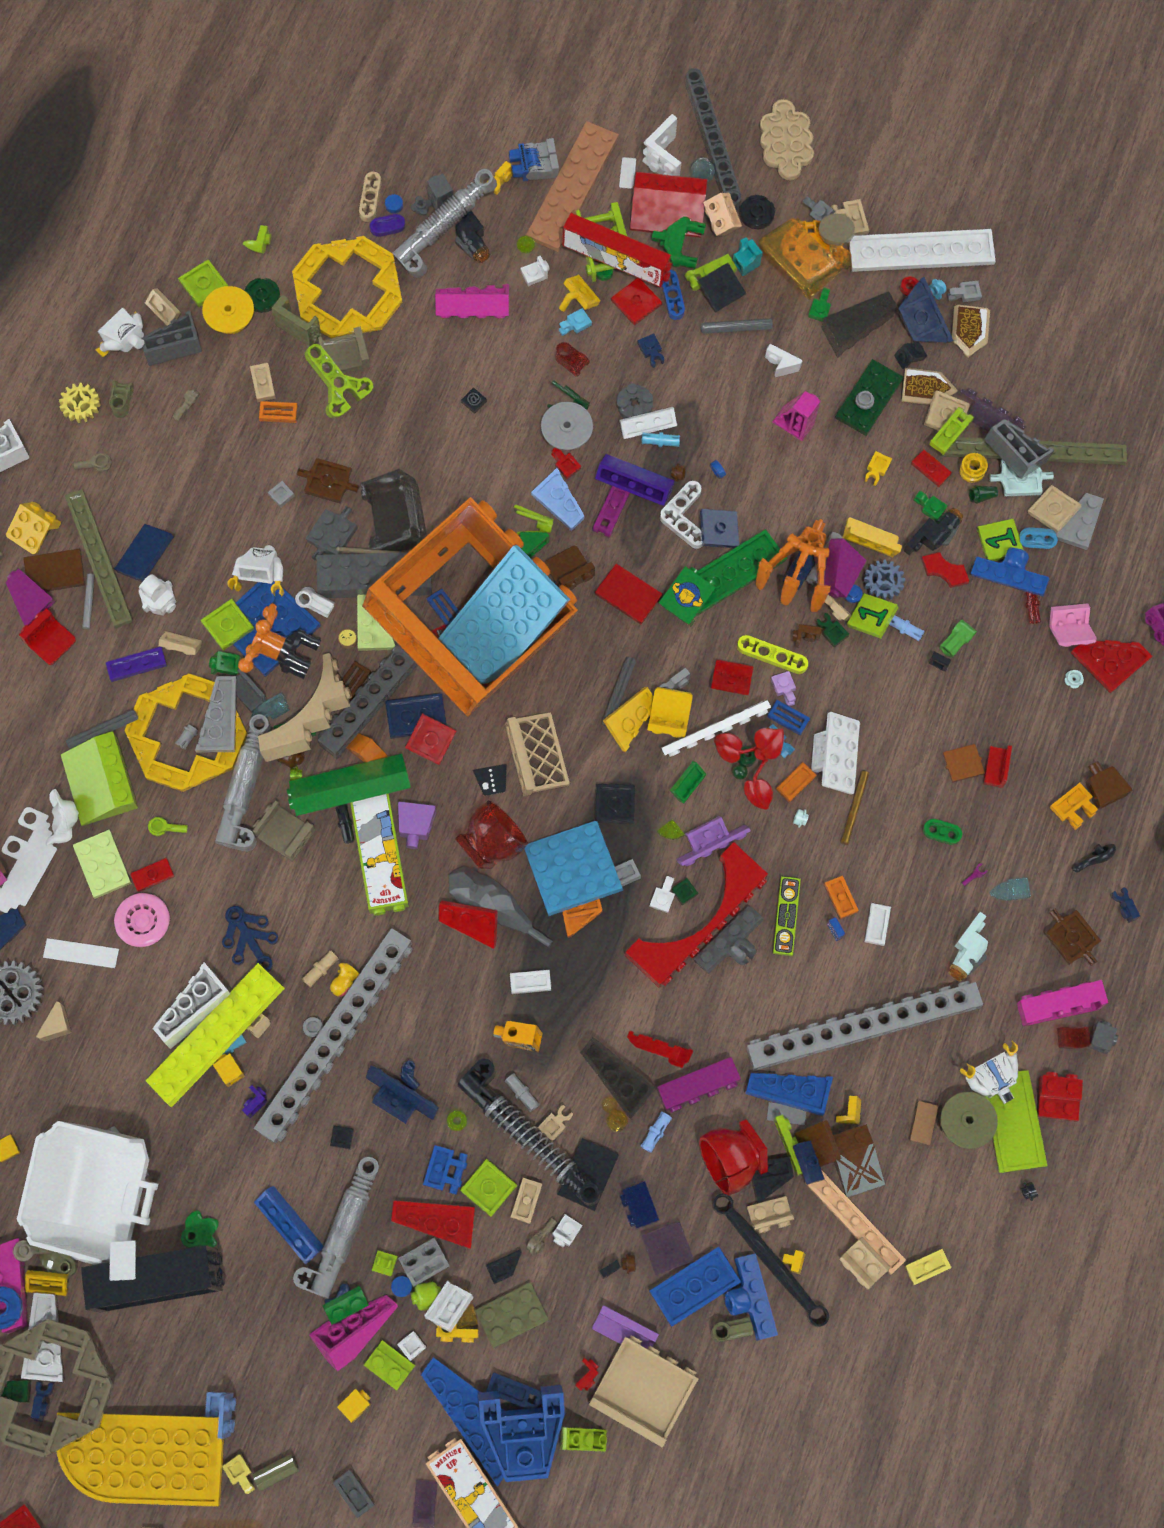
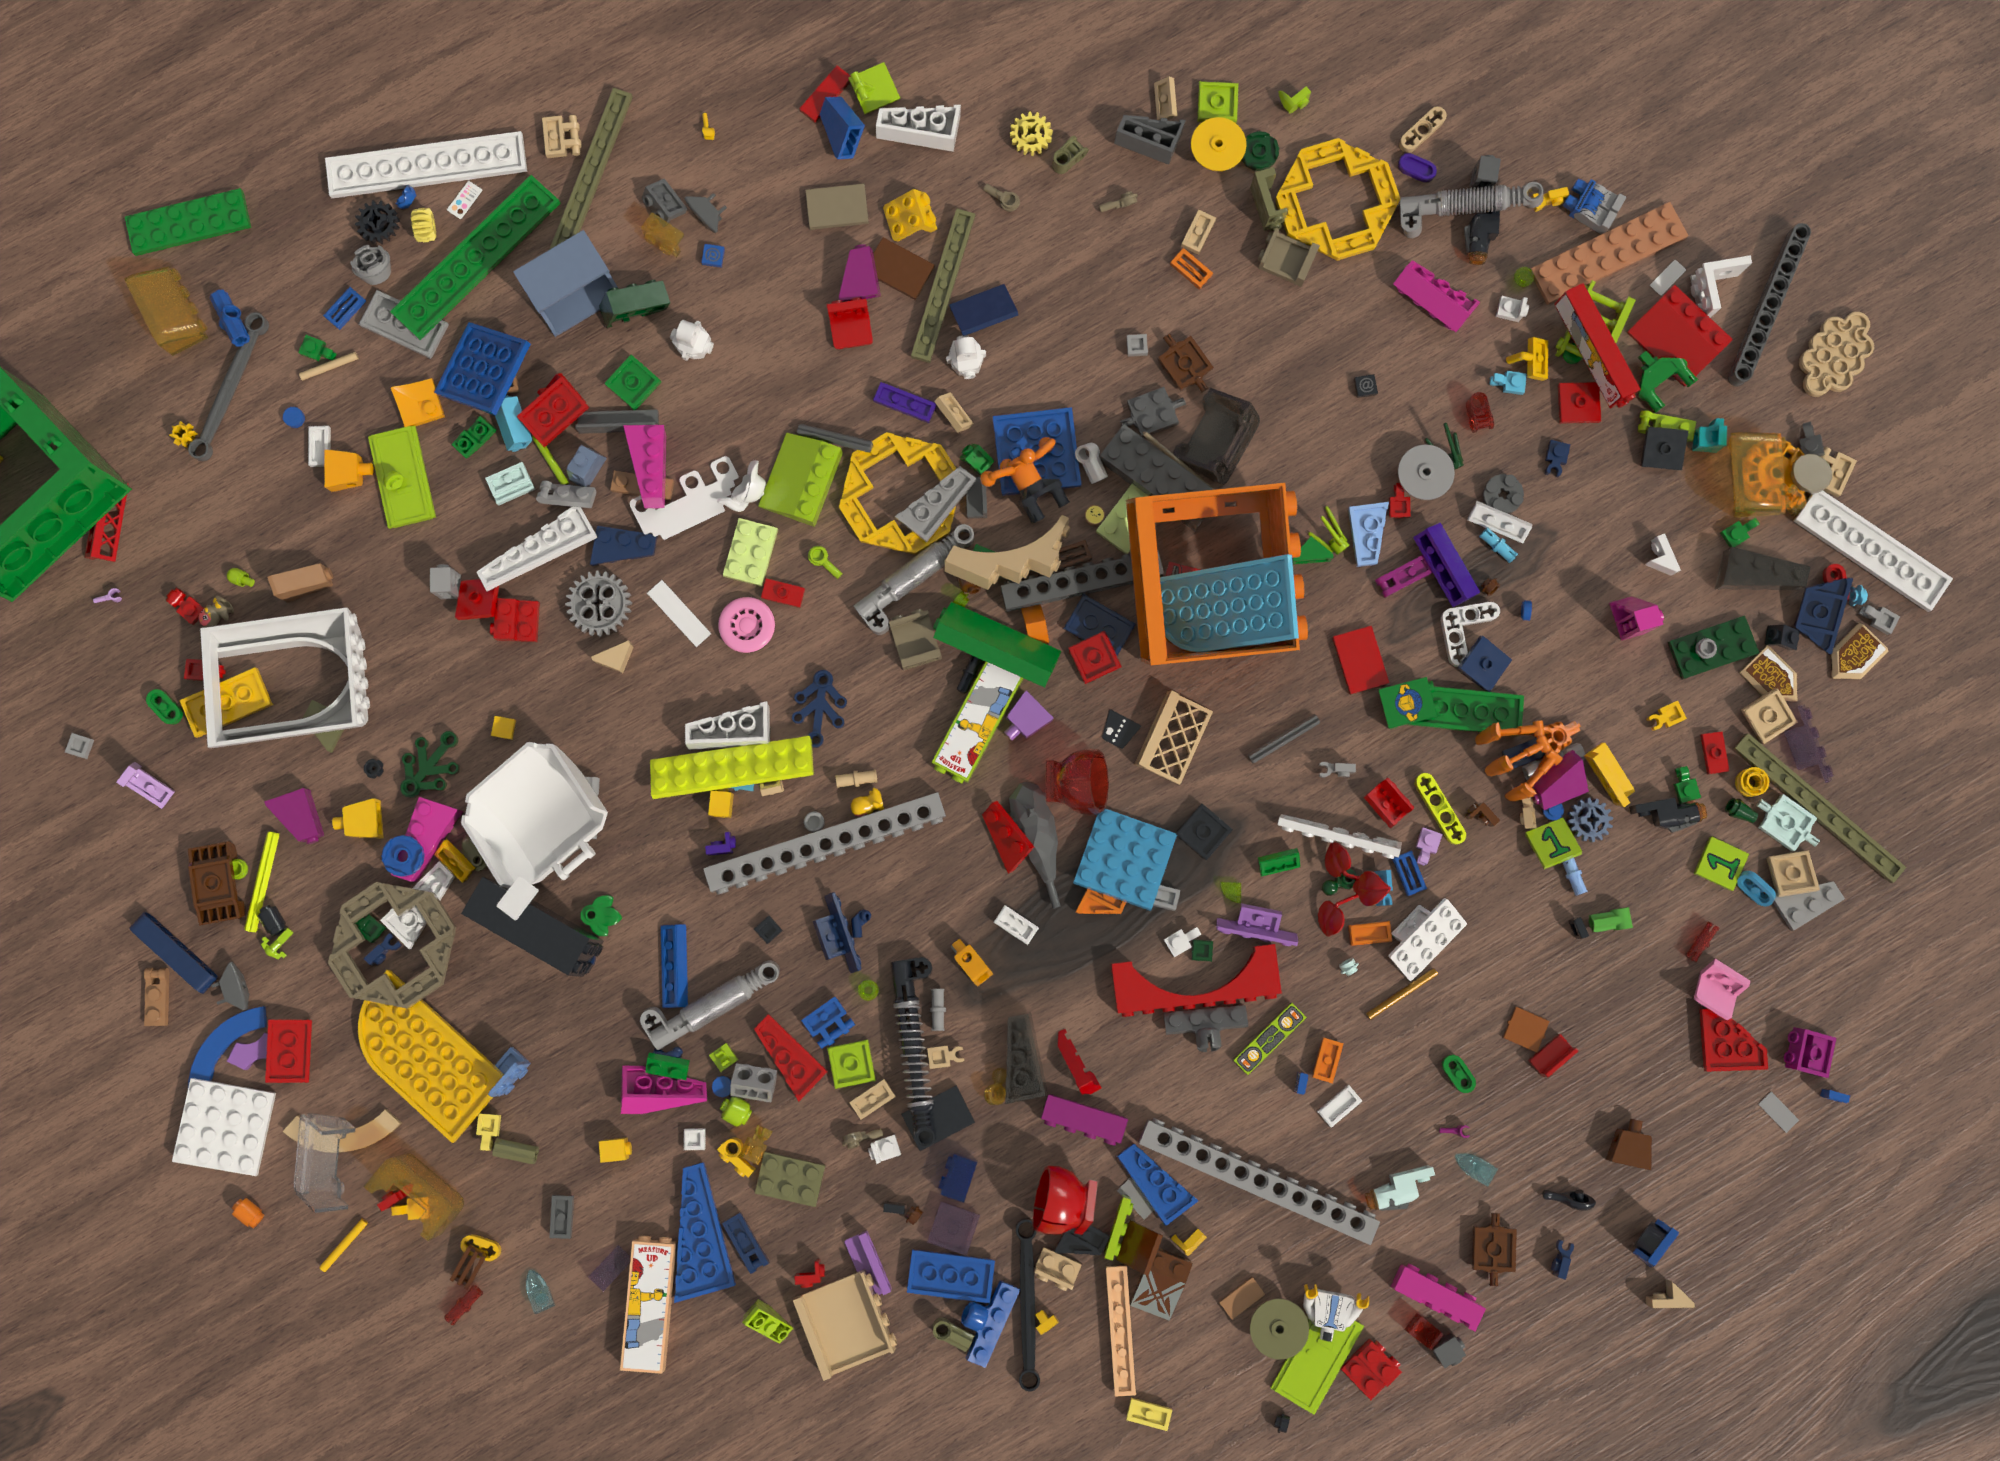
camera: 40 degrees right, 10 degrees up
dark tan plate [13,1240,55,1262] -> none
light grey piece [82,574,95,629] -> none
white torso [95,308,144,357] -> none
light grey pin [175,724,198,750] -> none
lime tile [201,599,254,651] -> none
white torso [227,545,284,596] -> none
clear light blue plate [251,693,290,719] -> none
lime beam [305,344,373,418] -> none
lime plate [364,1340,415,1391] -> none
blue tile [385,194,403,214] -> none
dark grey plate [411,196,432,215] -> none
white plate [424,1281,473,1333] -> none
blue tile [426,589,459,627] -> none
blue wedge [478,1385,565,1482] -> none
black tile [486,1249,522,1284] -> none
reddish brown bracket [545,546,595,590] -> none
yellow wing [603,687,654,752] -> none
light blue pin [640,1111,672,1153] -> none
yellow bracket [647,687,693,738] -> none
blue beam [662,269,685,320] -> none
clear light blue head [690,157,715,182] -> none
dark grey axle [701,318,773,334] -> none
light nougat brick [704,193,742,236] -> none
black tile [739,195,775,230] -> none
dark blue plate [793,1141,825,1185] -> none
dark green plate [816,613,849,648] -> none
tan bracket [840,1237,891,1289] -> none
red tile [921,552,969,588] -> none
lime plate [929,407,975,455] -> none
blue plate [971,547,1050,597] -> none
dark grey wedge [984,419,1054,479] -> none
light orange plate [1050,783,1098,830] -> none
light aqua plate [1065,670,1084,688] -> none

